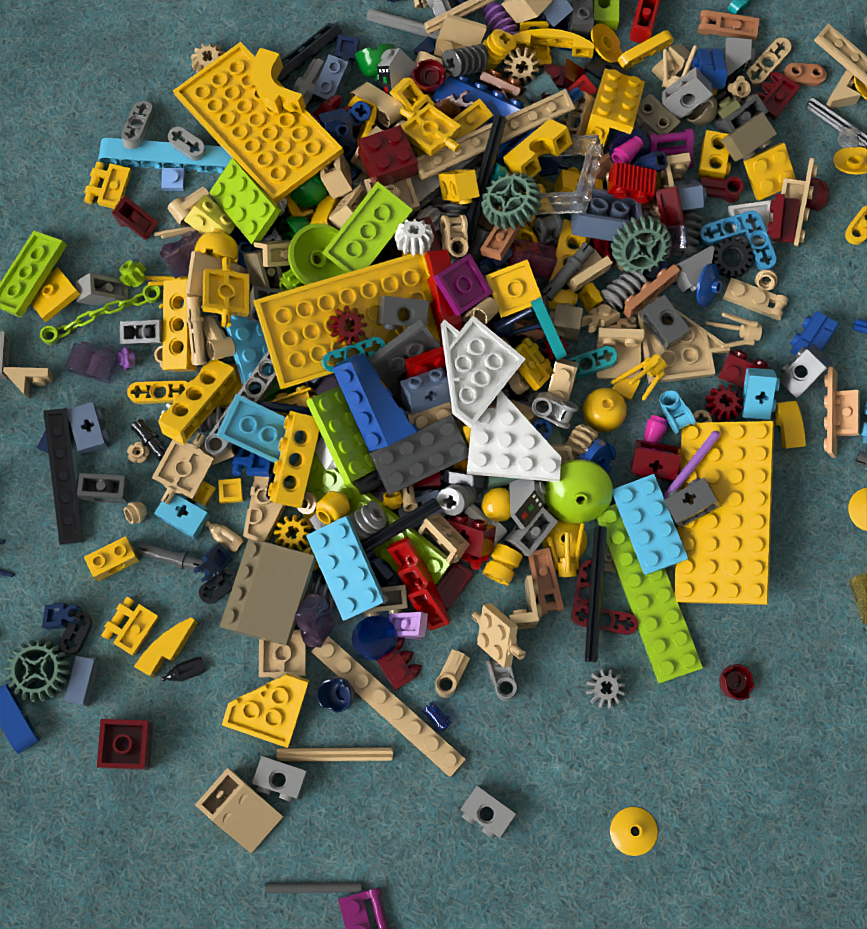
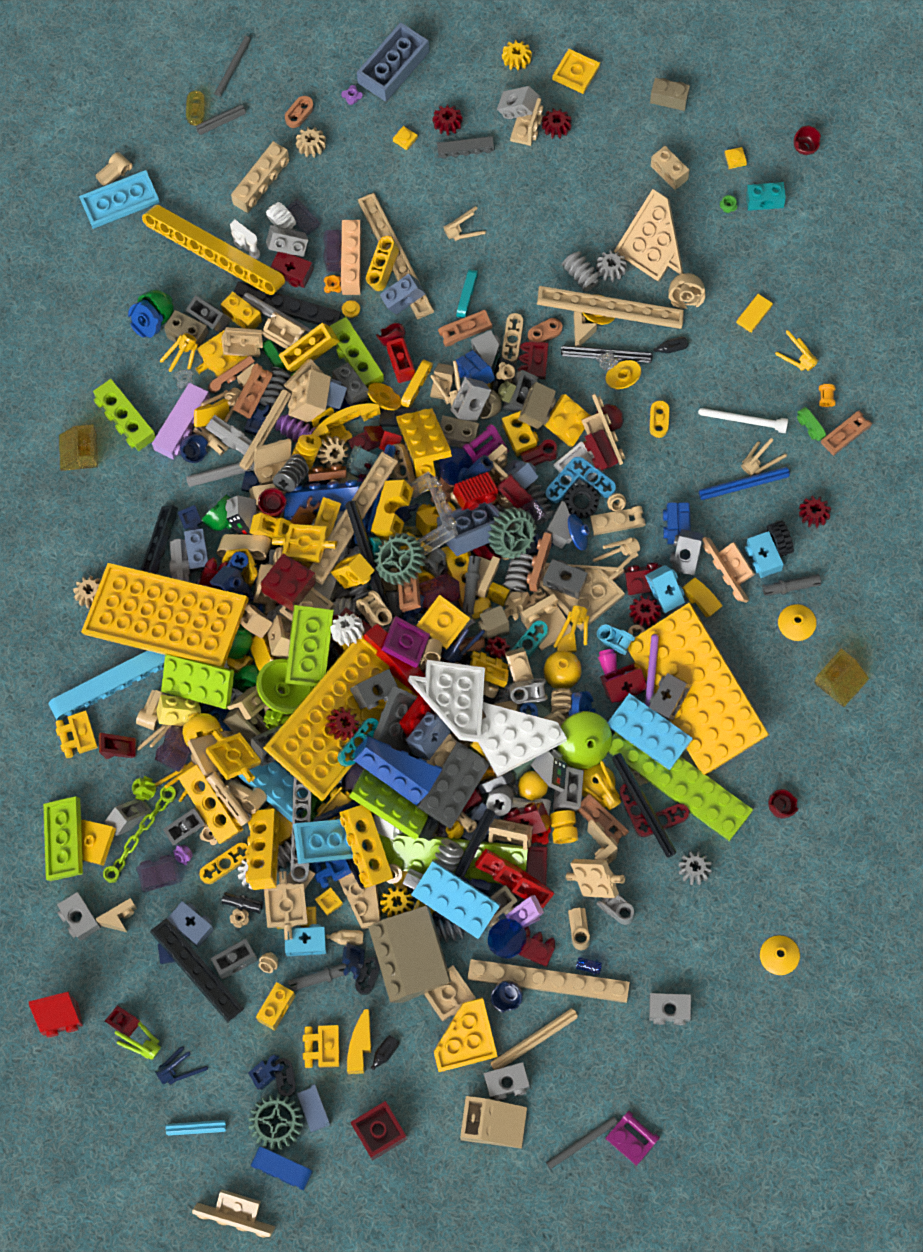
camera: 30 degrees left, 5 degrees down
light grey beam [121,101,154,149] -> none
light blue plate [161,168,185,191] -> none
light grey beam [168,127,206,161] -> none
yellow arch [252,48,306,114] -> none
clear purple brick [295,593,335,648] -> none
yellow head [316,491,350,525] -> none
teal beam [530,297,567,360] -> none
dark pink cone [611,136,643,165] -> none

